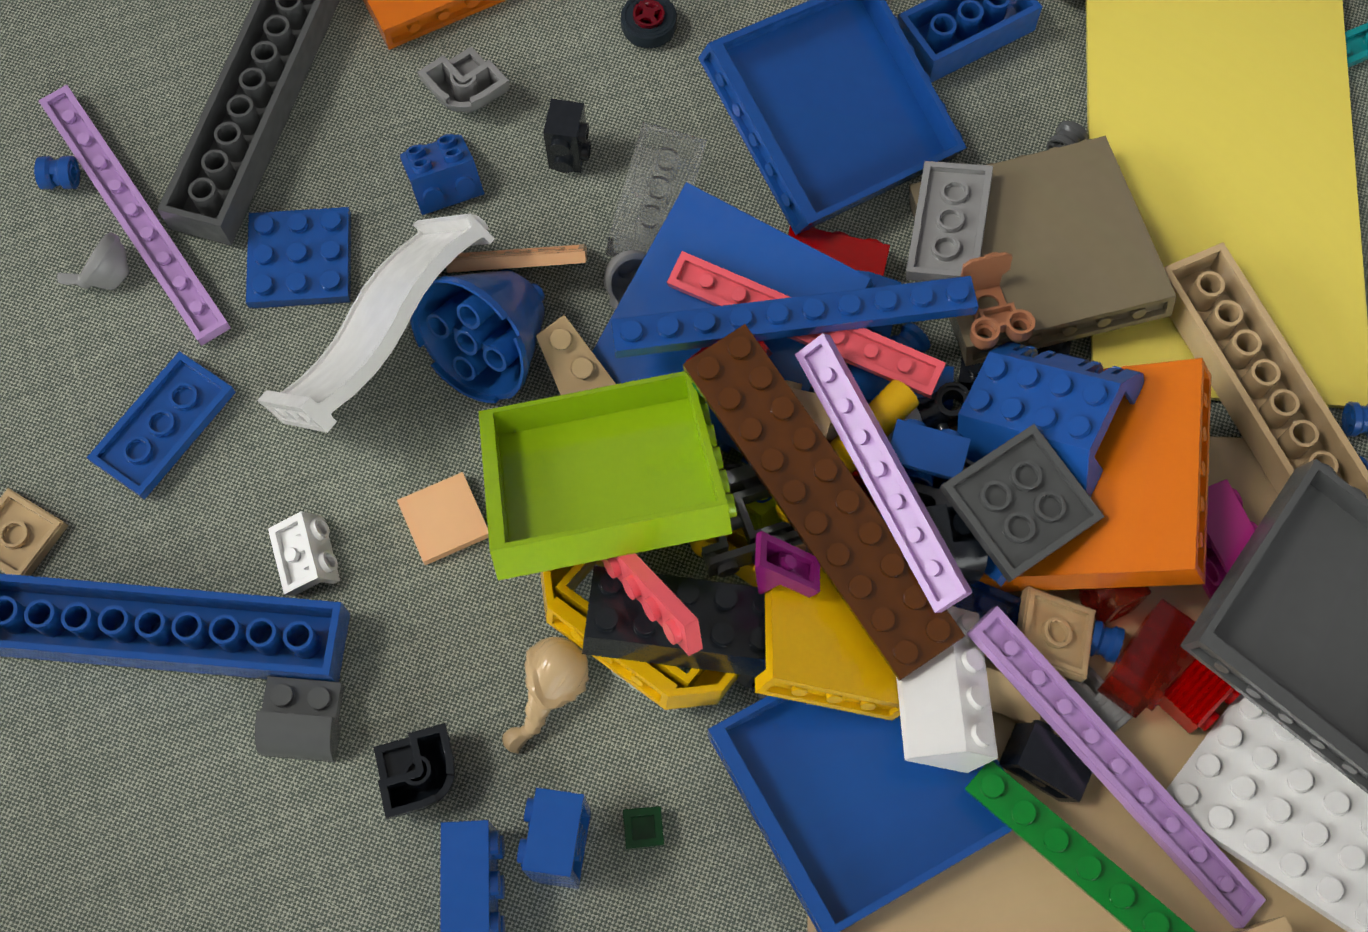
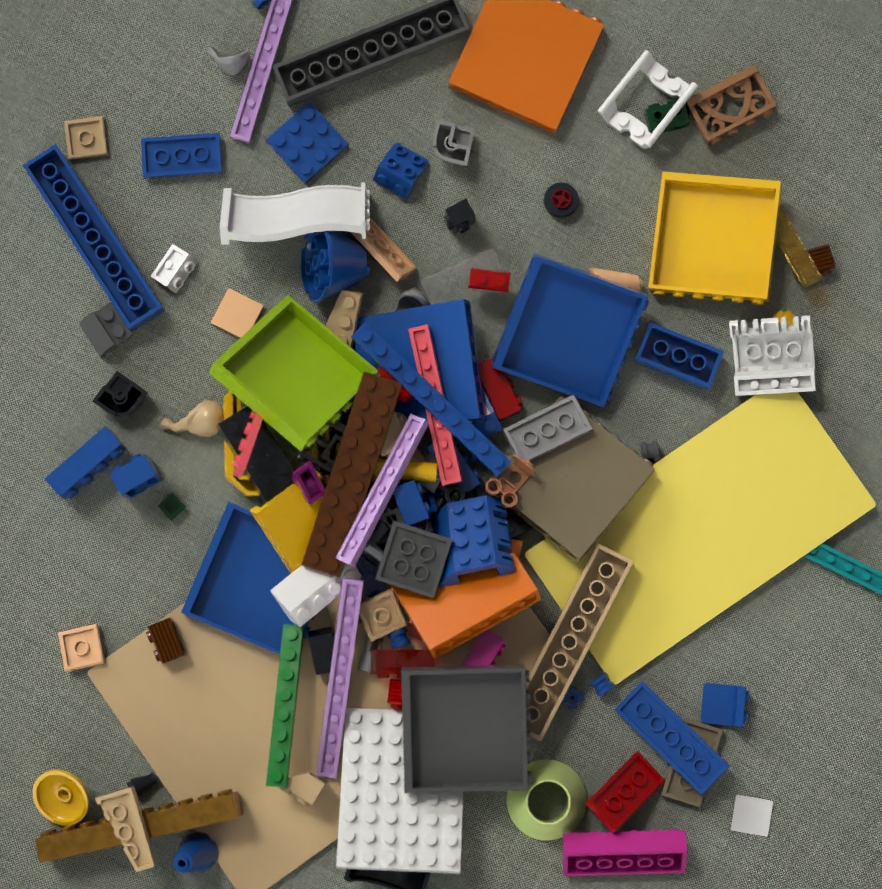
camera: 55 degrees right, 15 degrees up
none -> red brick [468,268,511,292]

